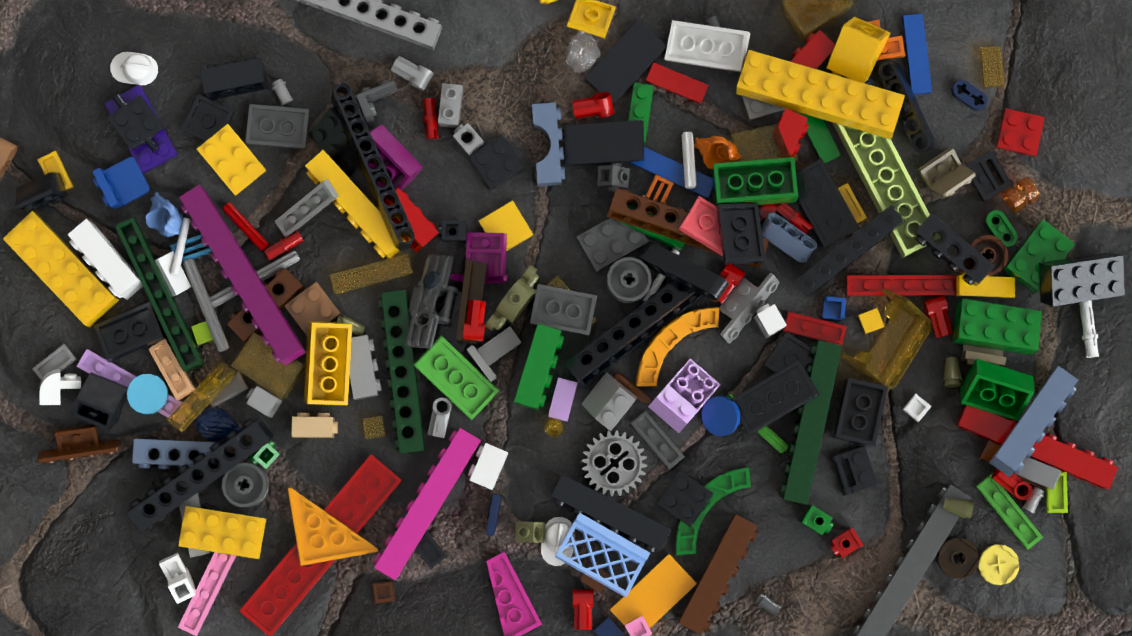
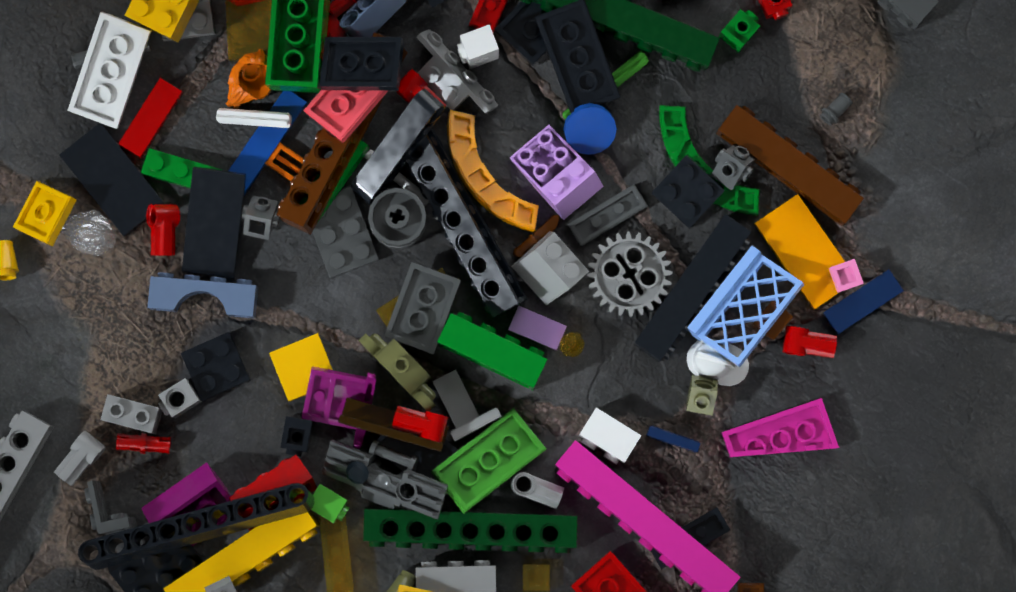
camera: 85 degrees left, 0 degrees up
none -> bright green brick [311,484,350,523]
none -> dark grey brick [710,144,756,191]

